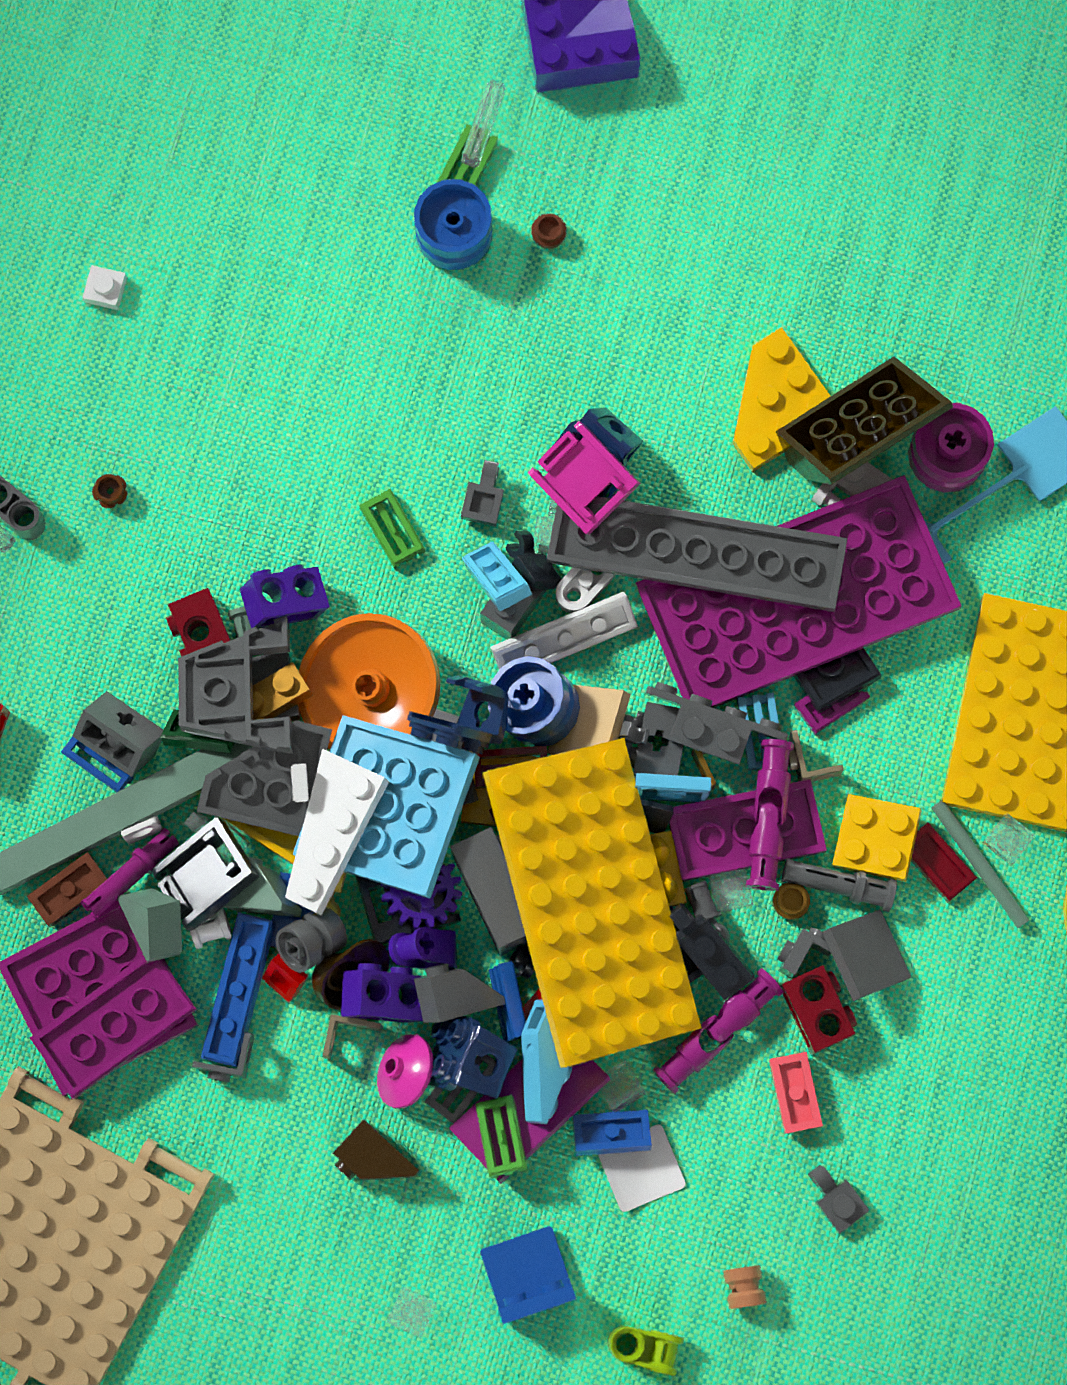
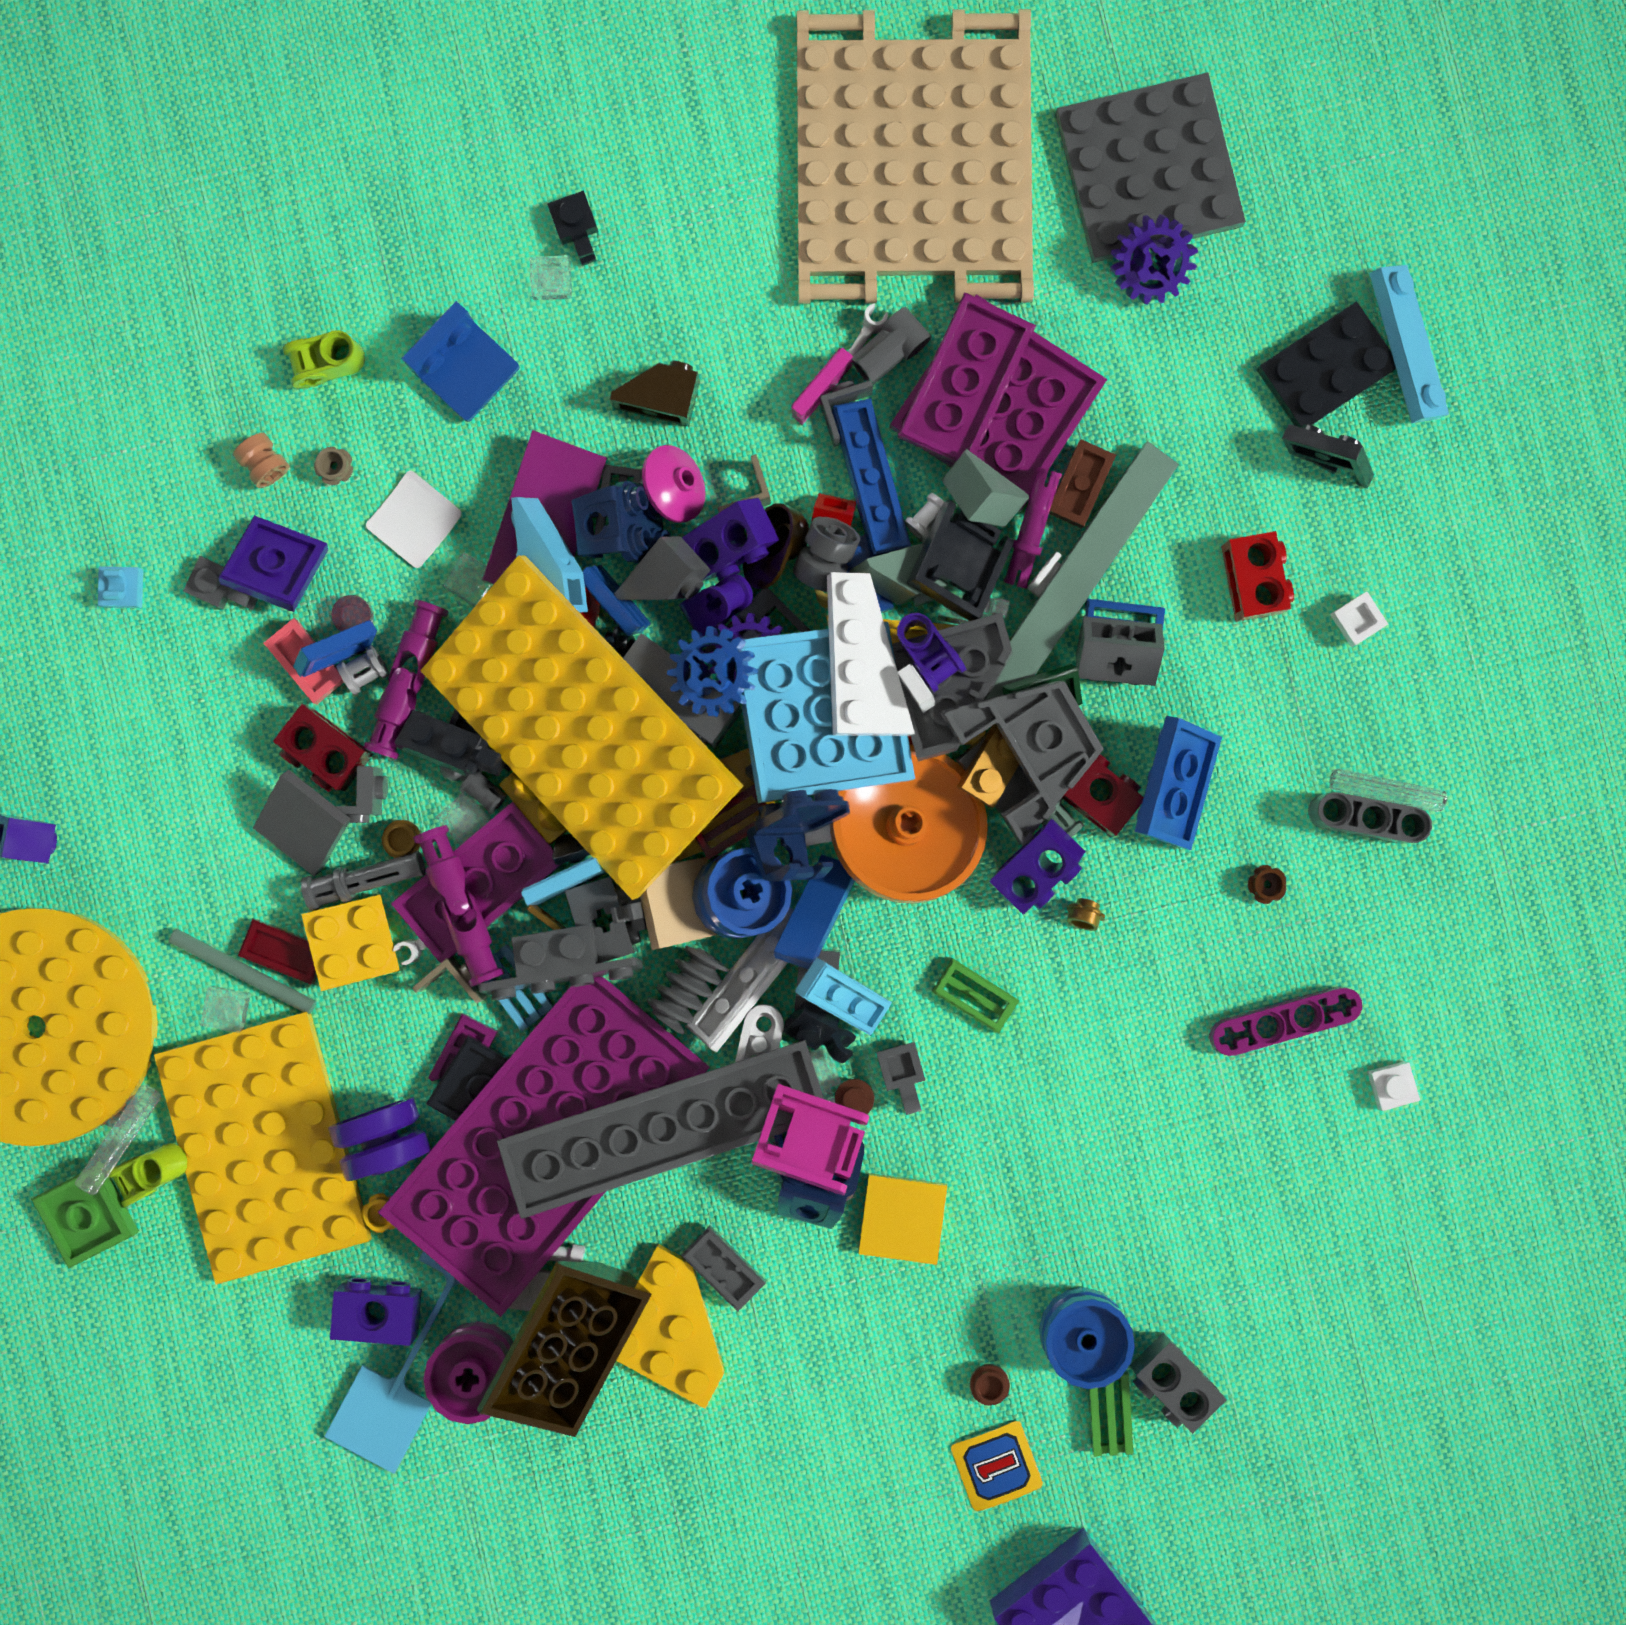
camera: 150 degrees right, 10 degrees up
clear axle [461,79,505,168] -> none
bright green tile [475,1095,528,1179] -> none
blue plate [572,1110,652,1156] -> none
none -> medium azure tile [98,566,143,608]
none -> dark purple tile [218,515,328,612]
none -> blue tile [293,620,377,677]
none -> dark tan plate [314,447,353,485]
none -> dark purple wheel [328,1097,431,1182]
none -> dark purple brick [330,1278,422,1346]
none -> clear pink tile [331,595,374,631]
none -> light grey bush [336,645,389,695]
none -> yellow plate [362,1193,395,1233]
none -> white hand [393,938,426,965]
none -> black plate [547,190,599,266]
none -> dark grey piece [646,945,730,1034]
none -> blue gear [667,626,758,717]
none -> dark grey plate [681,1225,766,1312]
none -> blue tile [774,854,855,970]
none -> dark pink tile [791,347,853,425]
none -> copper plate [835,1079,874,1114]
none -> white hand [848,304,888,356]
none -> dark grey piece [852,306,932,385]
none -> yellow tile [858,1173,947,1265]
none -> dark purple piece [897,613,967,693]
none -> sticker [951,1421,1043,1511]
none -> pearl gold plate [1067,898,1105,931]
none -> dark grey brick [1130,1332,1227,1434]
none -> blue plate [1135,716,1222,850]
none -> magenta beam [1209,987,1363,1056]

